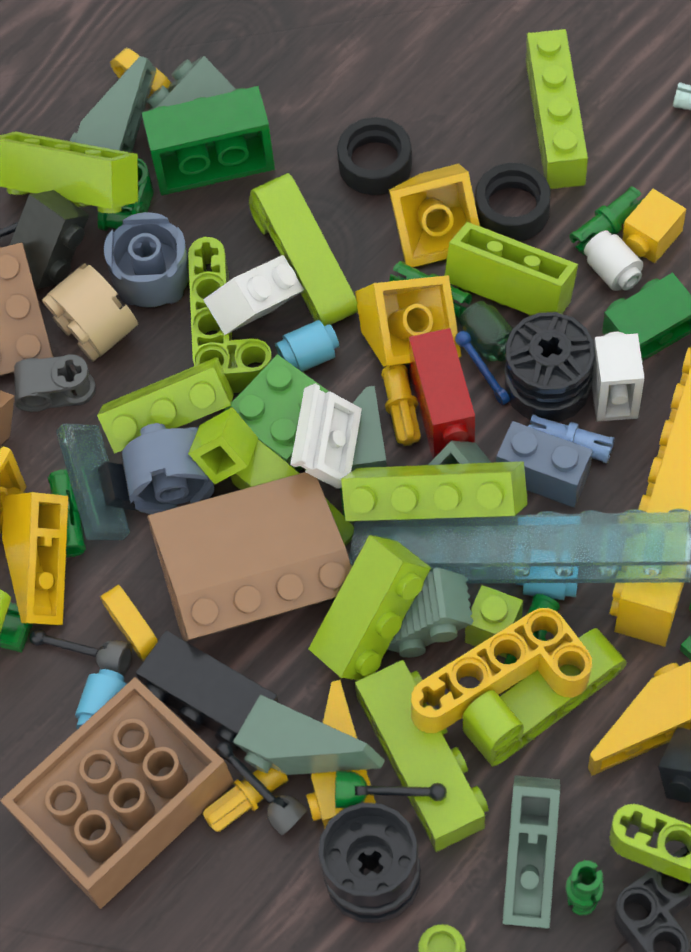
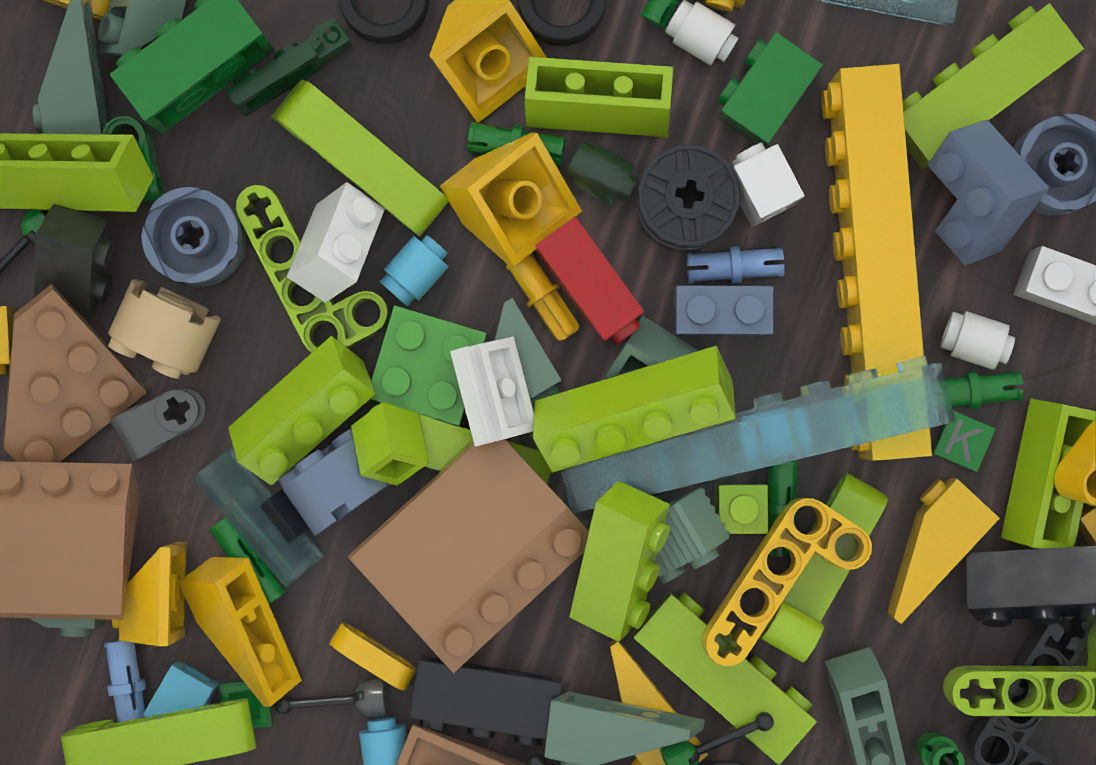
camera: 25 degrees left, 25 degrees up
blue hinge [455,331,510,406] -> none
none -> dark green hinge [226,17,352,116]

